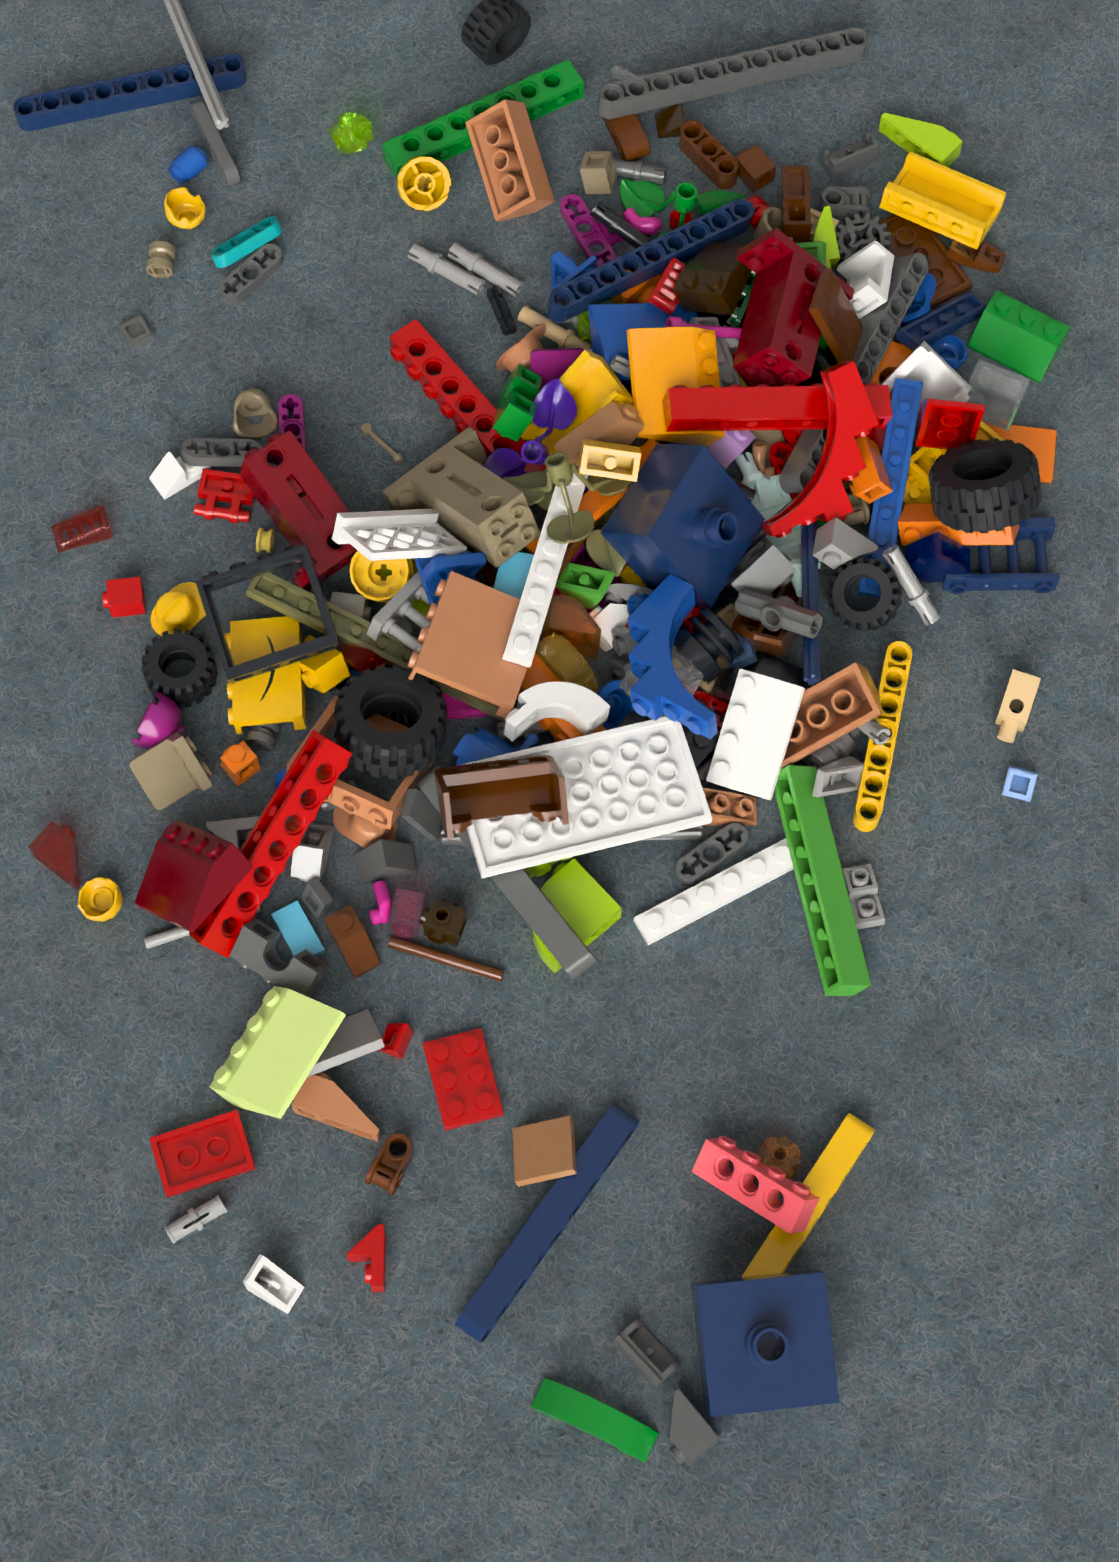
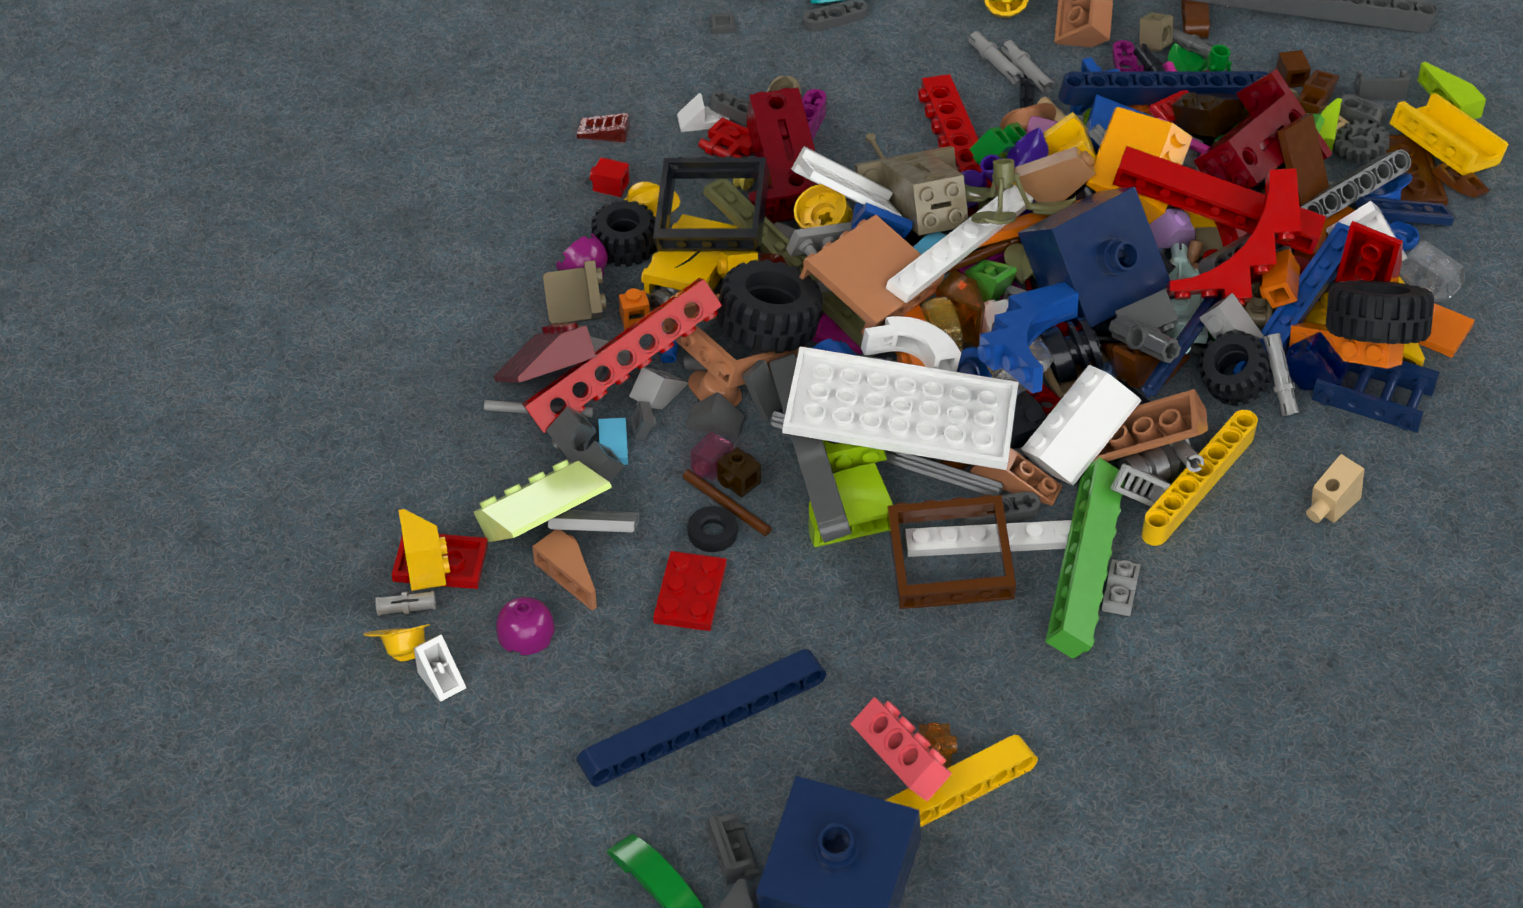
camera: 25 degrees right, 20 degrees down
clear red slope [28,821,81,891] -> none
yellow hair [77,877,123,922] -> none
reddish brown slope [324,905,381,978] -> none
red slope [346,1224,386,1292] -> none
reddish brown piece [364,1133,414,1196] -> none
dark pink arm [369,881,392,925] -> none
red slope [378,1023,414,1059] -> none
reddish brown windscreen [434,755,569,840] -> none
medium nougat tile [512,1115,577,1187] -> none
yellow brick [578,439,641,482] -> none
dark brown slope [655,104,684,138] -> none
reddish brown beam [679,120,738,190] -> none
white panel [837,241,894,319] -> none
green slope [967,290,1070,384] -> none
medium blue slope [1002,764,1038,802] -> none
none -> yellow piece [364,624,430,661]
none -> yellow slope [398,509,450,591]
none -> magenta cylinder [496,597,555,655]
none -> black tyre [687,506,738,552]
none -> reddish brown window [887,494,1016,609]

